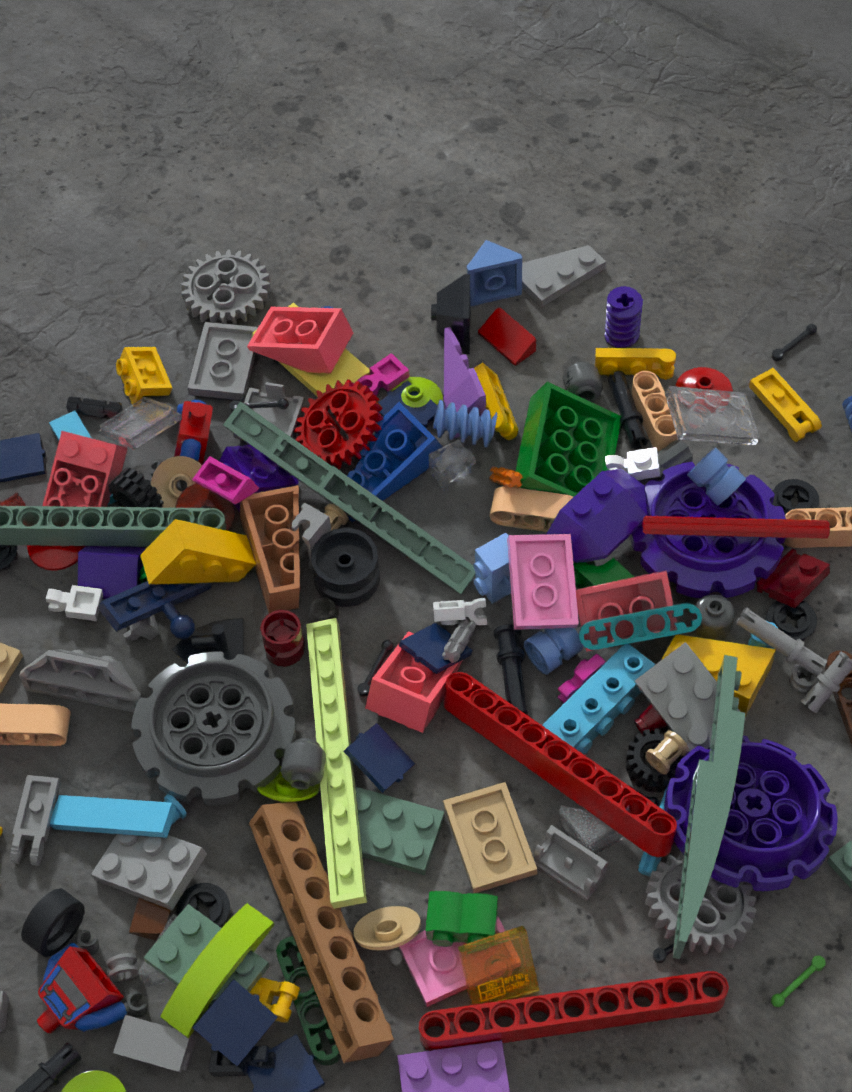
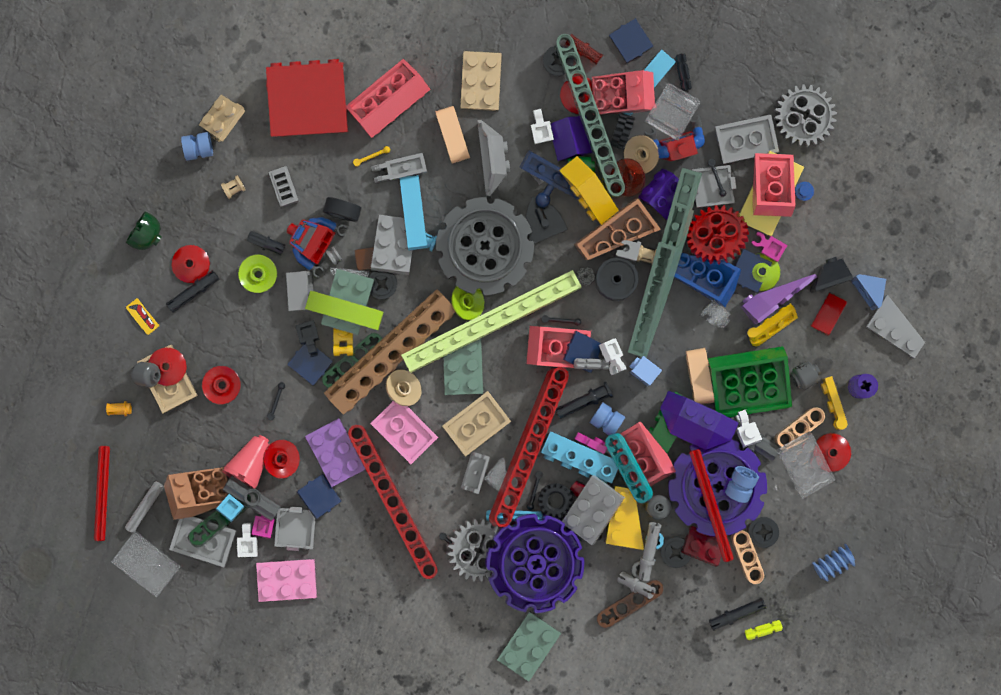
camera: 65 degrees right, 30 degrees up
yellow bracket [116,347,173,407] -> none
dark pink slope [192,456,259,505] -> none
dark blue piece [192,979,278,1066] -> none
dark red wheel [260,610,305,667] -> none
dark grey head [281,738,326,790] -> none
dark blue piece [343,723,415,793] -> none
green brick [425,891,498,949] -> none
medium blue piece [433,400,497,448] -> none
clear yellow tile [458,926,540,1005] -> none
orange axle [489,466,523,489] -> none
bright pink plate [507,534,579,630] -> none
black pin [608,371,648,449] -> none
tan bush [645,730,689,774] -> none
sand green slope [672,655,745,959] -> none
yellow plate [749,368,822,442] -> none
bright green hinge [771,955,826,1007] -> none
black hinge [772,324,817,361] -> none

